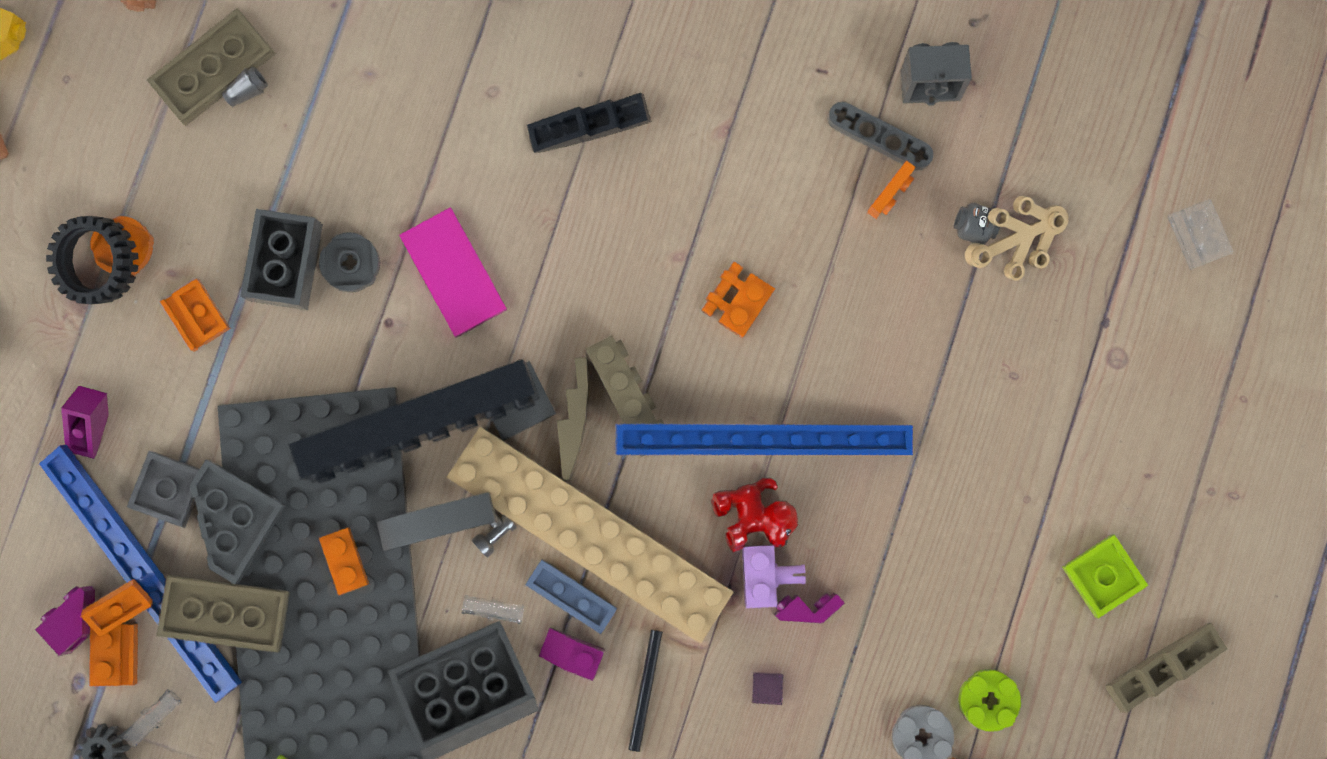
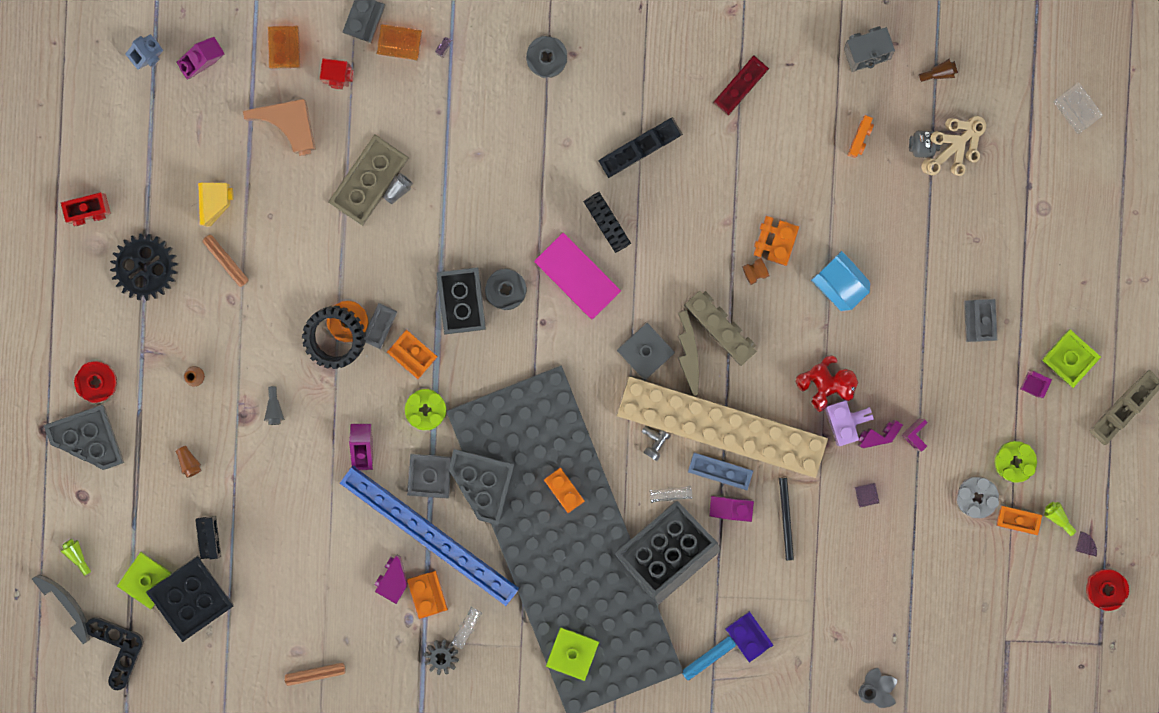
camera: 15 degrees left, 5 degrees up
orange plate [81,579,153,637] -> none
dark tan tile [156,575,290,652] -> none
black brick [289,359,540,484] -> none
dark grey slope [377,492,497,551] -> none
blue plate [615,424,913,455] -> none
dark grey beam [828,102,934,171] -> none
none -> flat silver plate [364,303,398,349]
none -> lime plate [405,389,446,430]
none -> black tyre [583,192,631,253]
none -> dark red tile [713,55,769,116]
none -> dark orange wheel [742,258,770,285]
none -> dark azure slope [811,251,870,311]
none -> magenta panel [902,418,928,452]
none -> reddish brown cone [919,58,958,82]
none -> flat silver plate [964,299,997,342]
none -> magenta panel [1020,371,1052,398]

